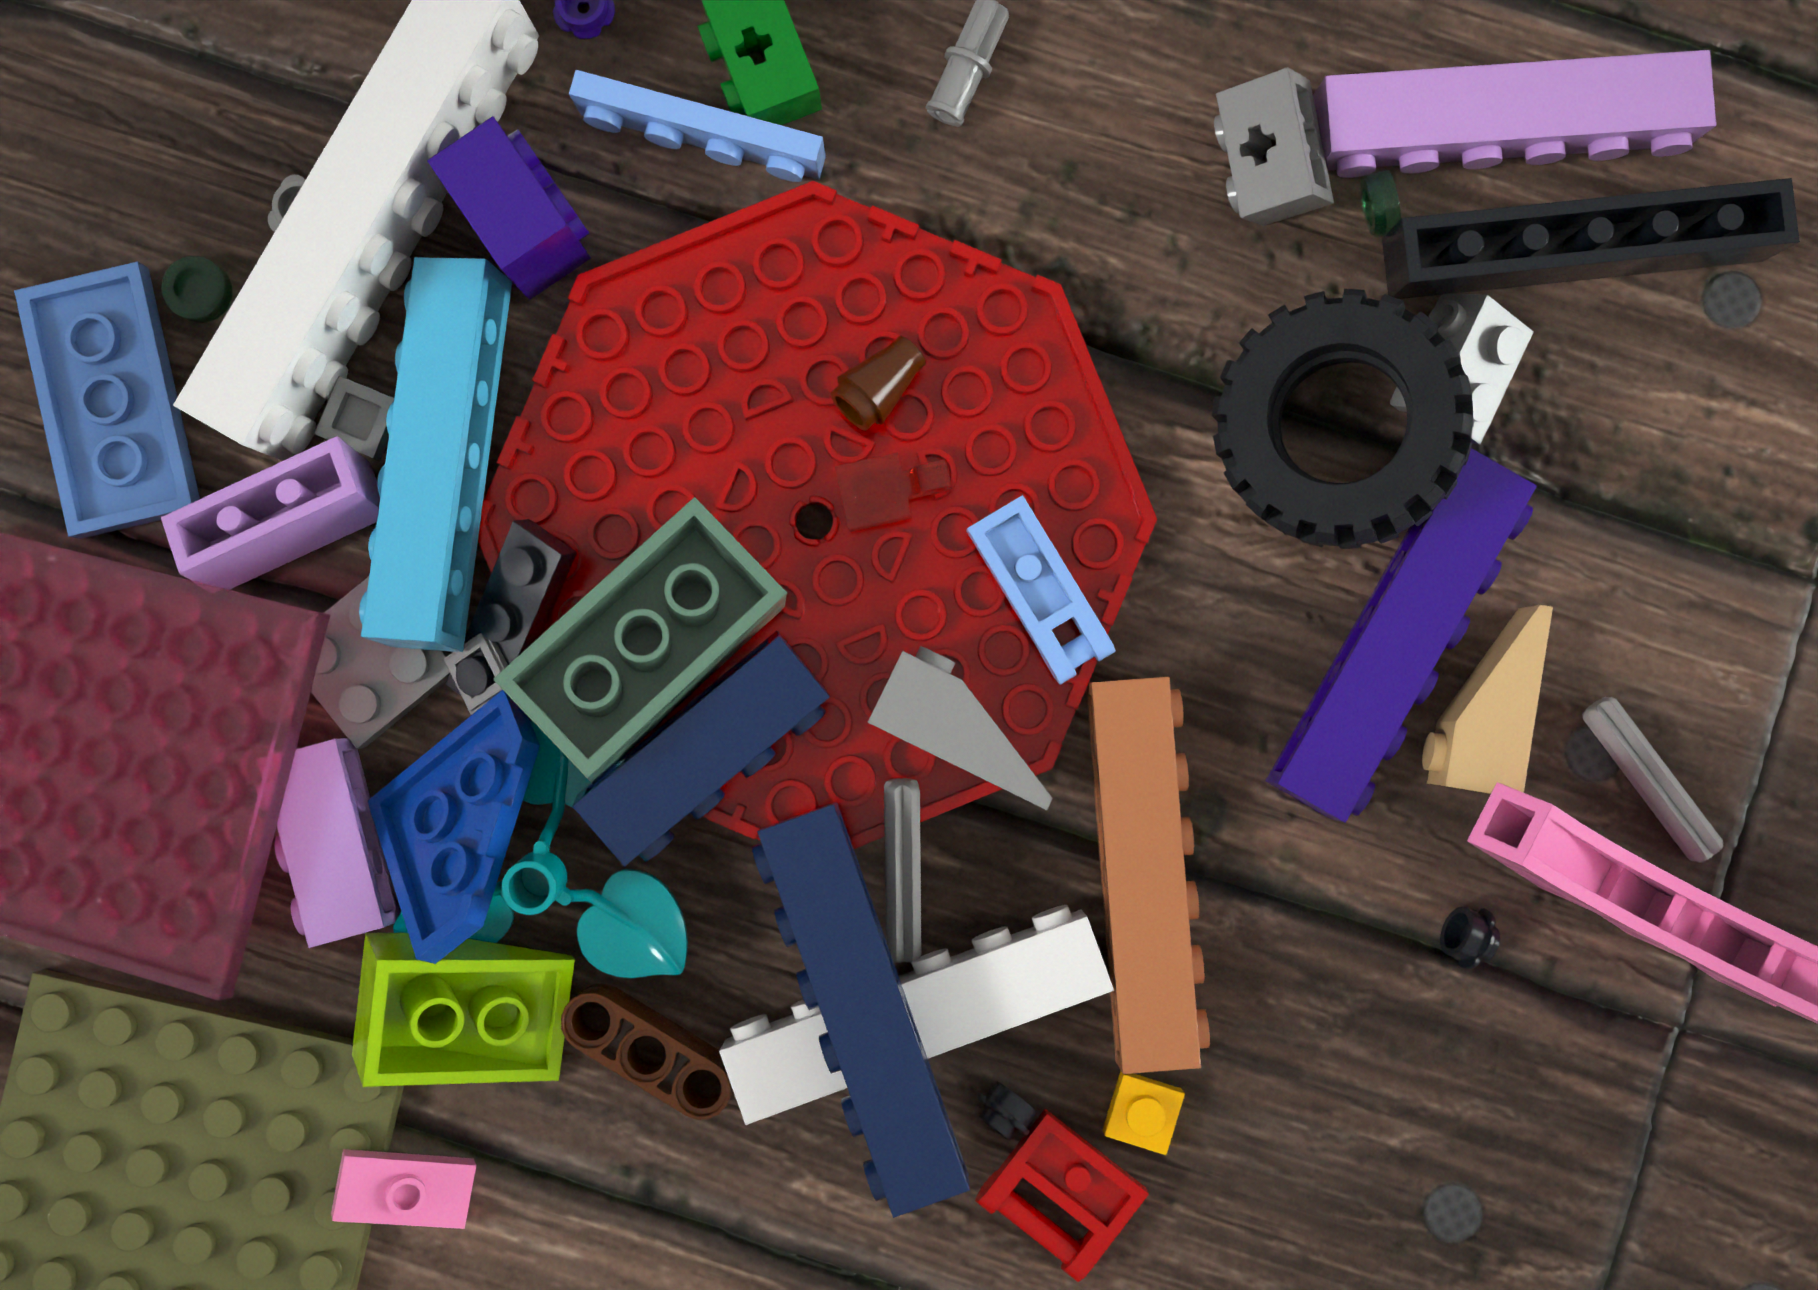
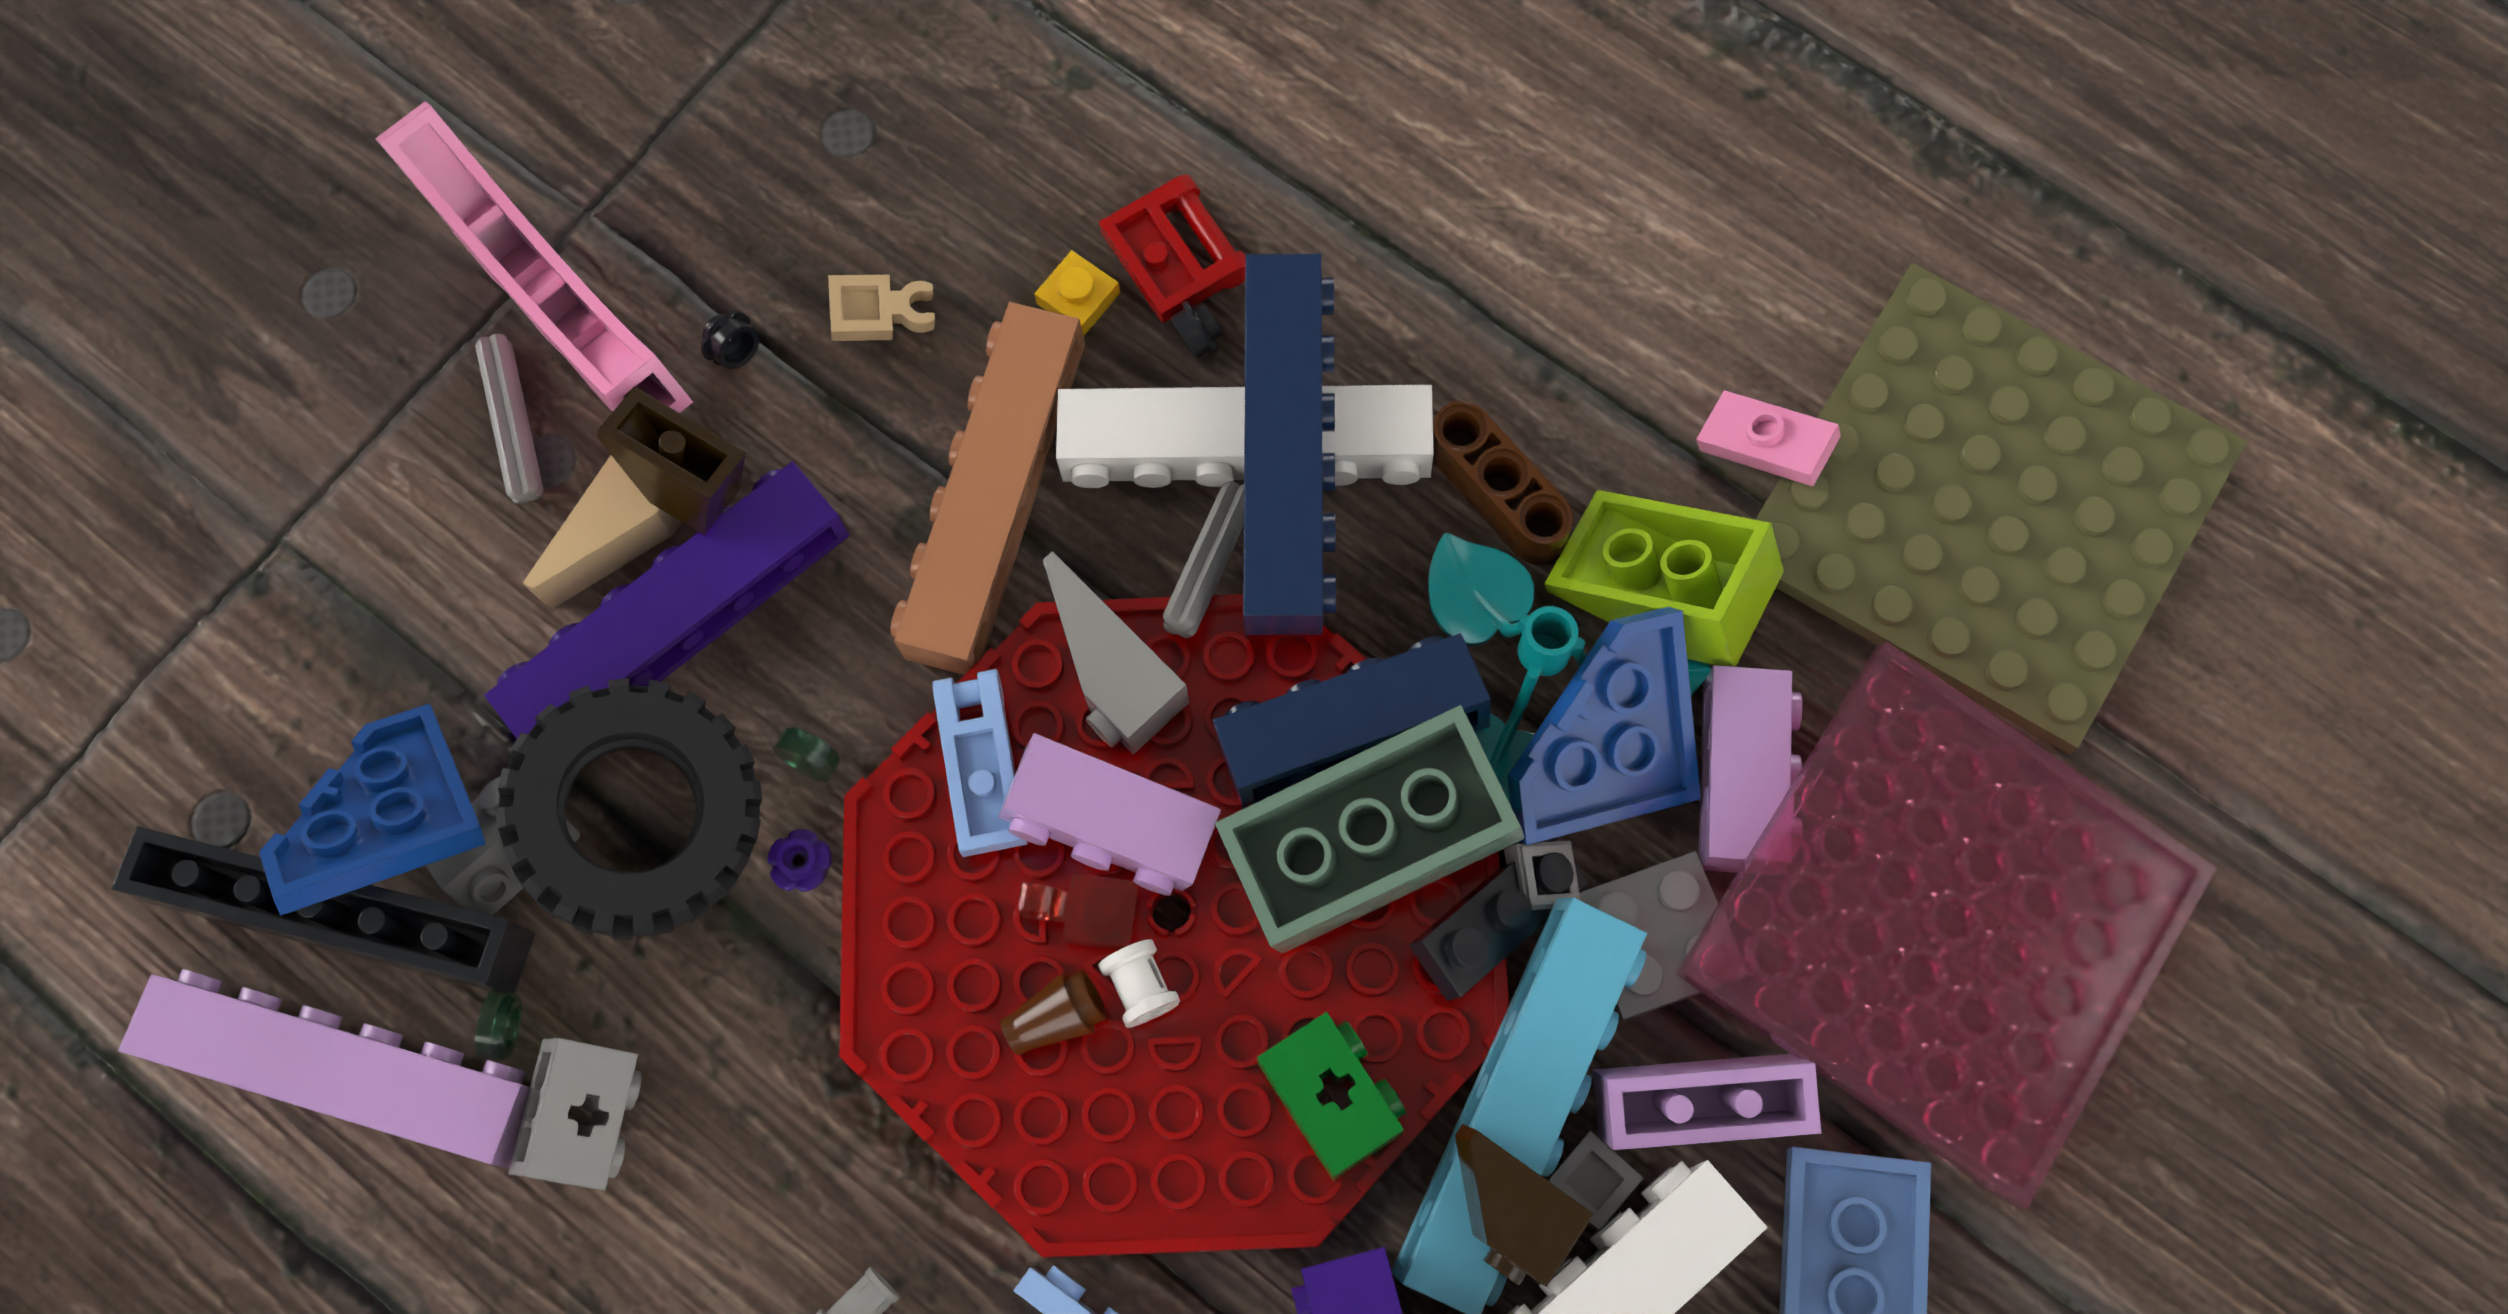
camera: 160 degrees left, 15 degrees down
none -> blue plate [259,704,486,916]
none -> dark brown slope [597,386,746,536]
none -> dark purple plate [767,829,832,892]
none -> clear green tile [773,727,840,783]
none -> tan plate [828,274,935,341]
none -> lavender brick [998,733,1221,896]
none -> white bush [1098,939,1180,1028]
none -> green brick [1257,1011,1407,1181]
none -> dark brown slope [1455,1124,1594,1287]

